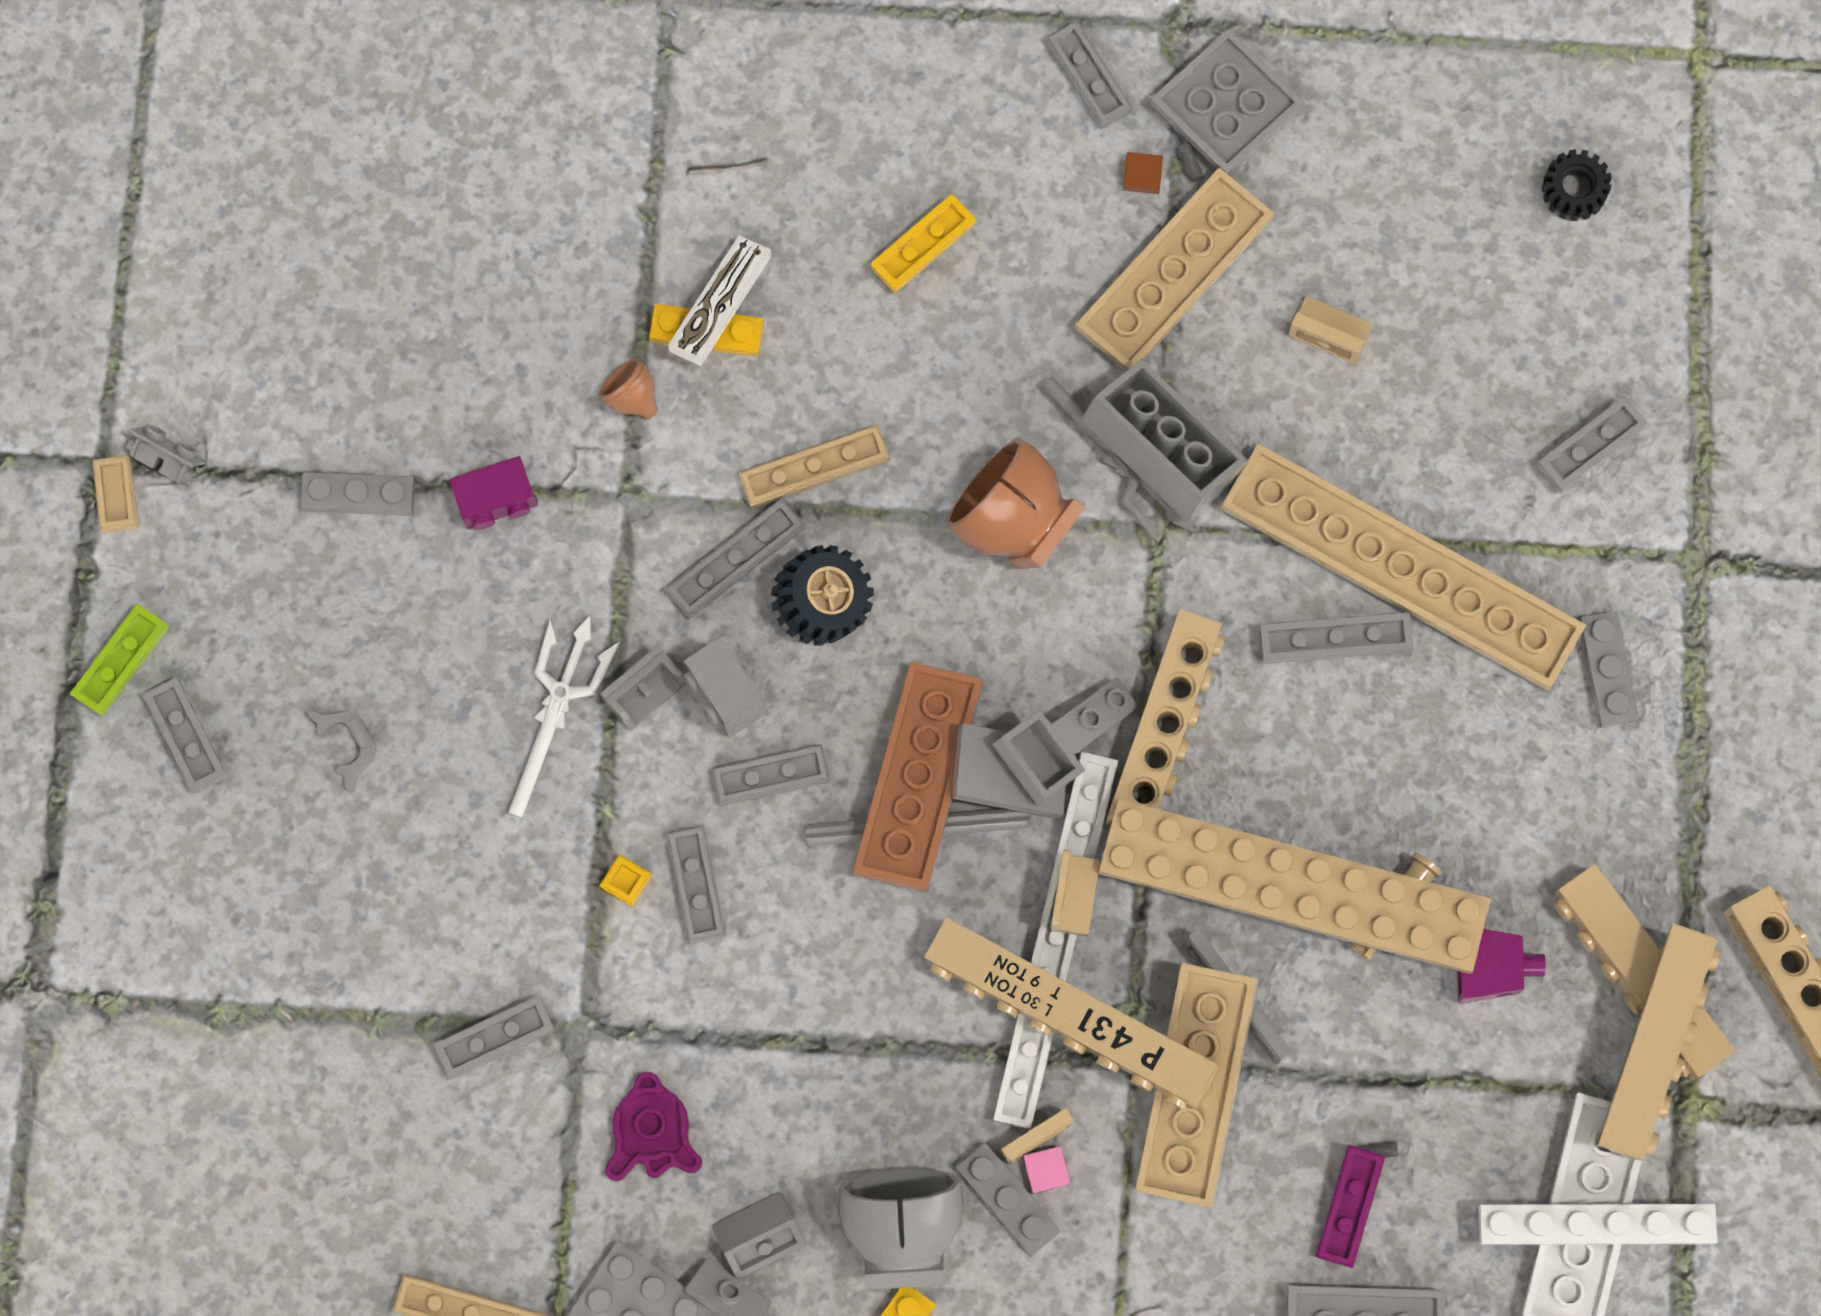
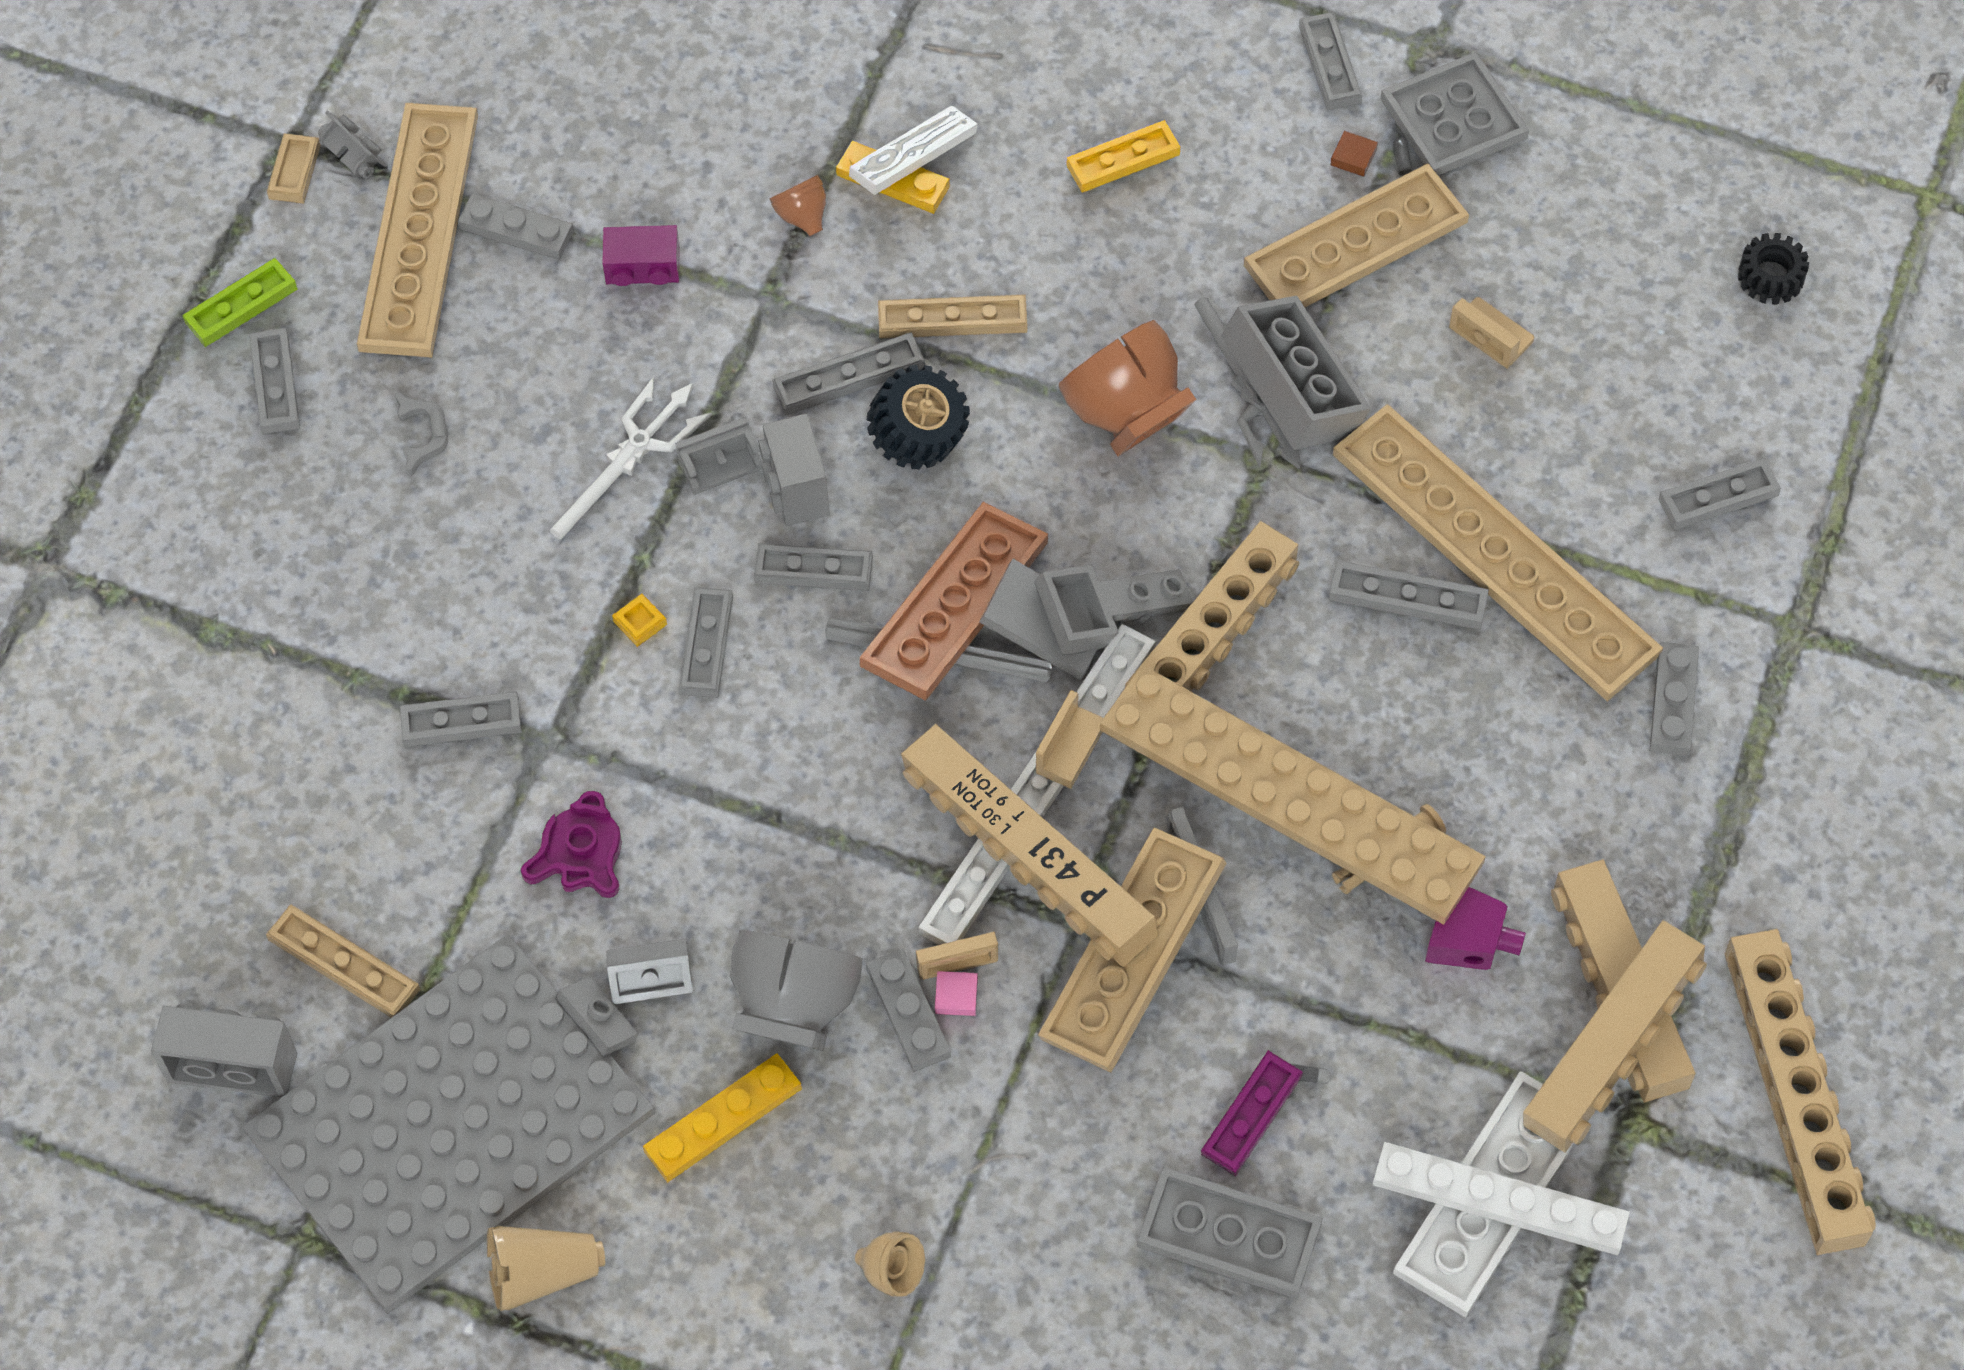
camera: 15 degrees right, 15 degrees down
none -> tan plate [357,103,478,358]

